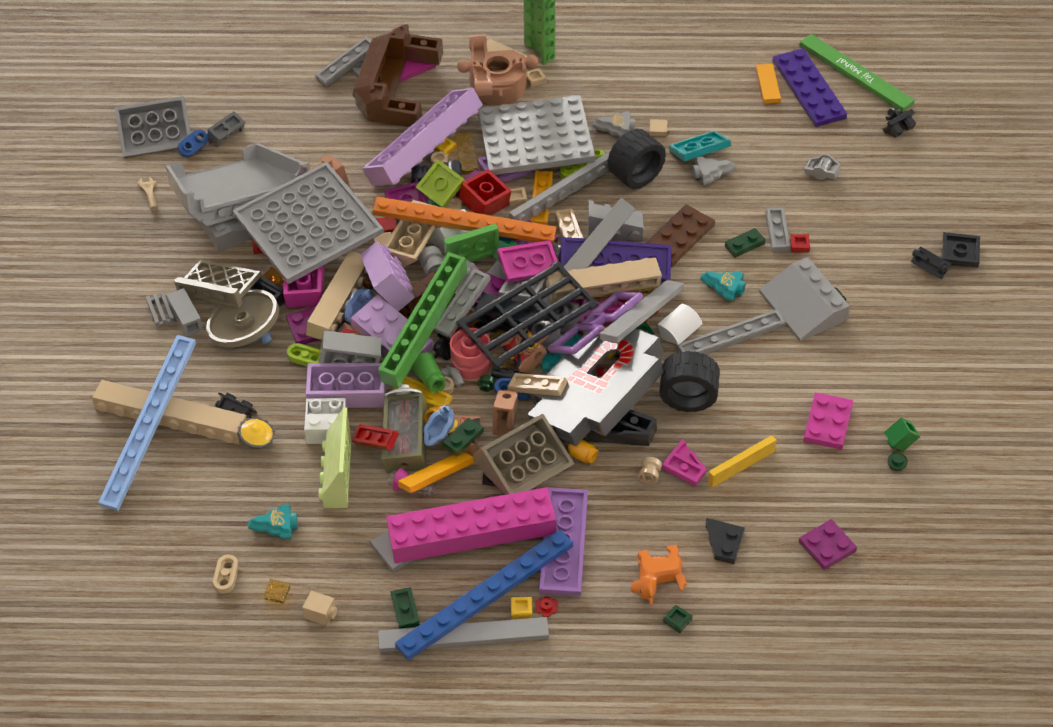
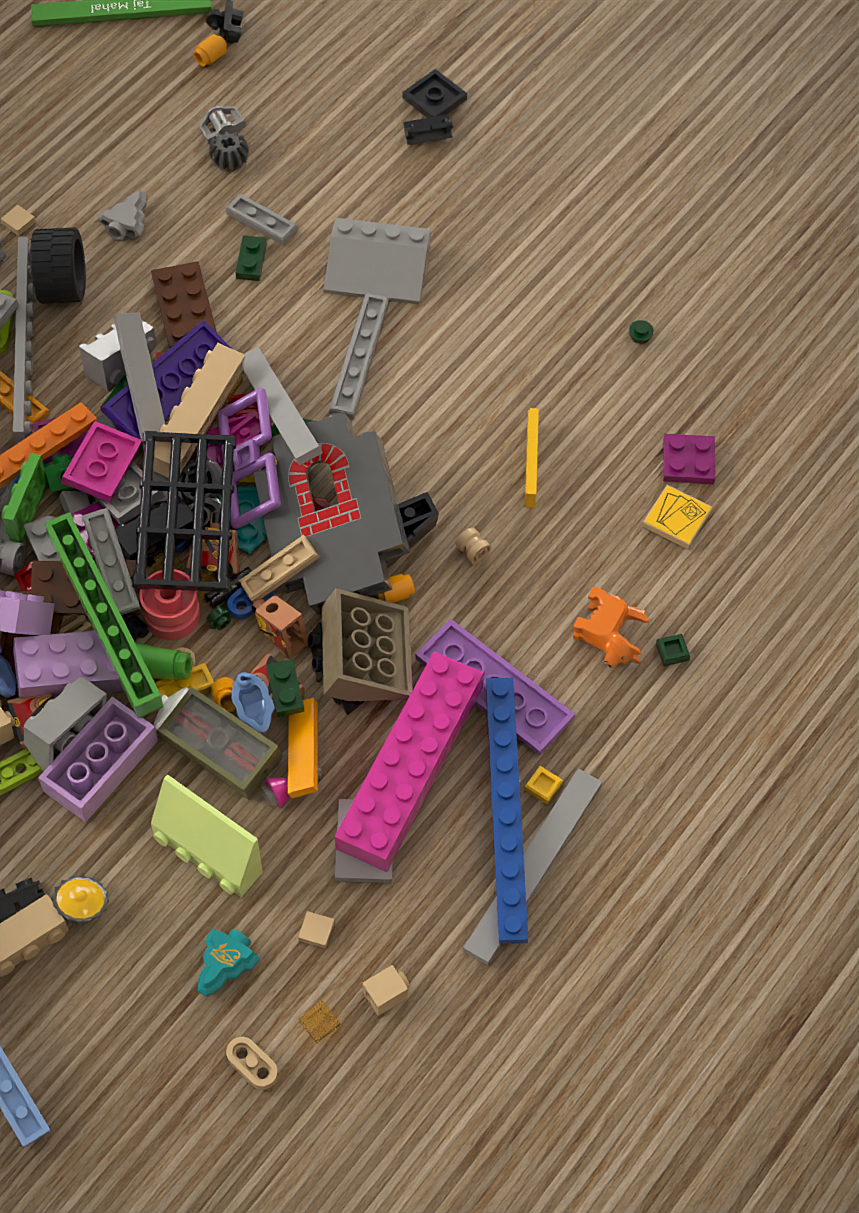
camera: 55 degrees left, 10 degrees up
white slope [304,398,346,444] -> none
red tile [351,424,400,451] -> none
dark green plate [390,587,420,629] -> none
light grey arm [441,366,465,388] -> none
red plant [535,596,558,618] -> none
tan tile [555,209,583,238] -> none
white brick [657,304,703,345] -> none
black tyre [659,351,720,412] -> none
dark pink wing [662,439,707,487] -> none
teal tile [669,130,731,161] -> none
teal rock [700,271,746,301] -> none
black wing [705,518,745,564] -> none
light orange tile [756,64,781,104] -> none
dark purple plate [772,48,847,127] -> none
red plate [790,234,810,253] -> none
dark pink plate [803,392,853,450] -> none
green brick [884,417,921,451] -> none
none -> light orange brick [193,34,227,67]
none -> dark grey gear [209,131,249,171]
none -> tan tile [298,911,335,949]
none -> yellow tile [642,485,713,549]

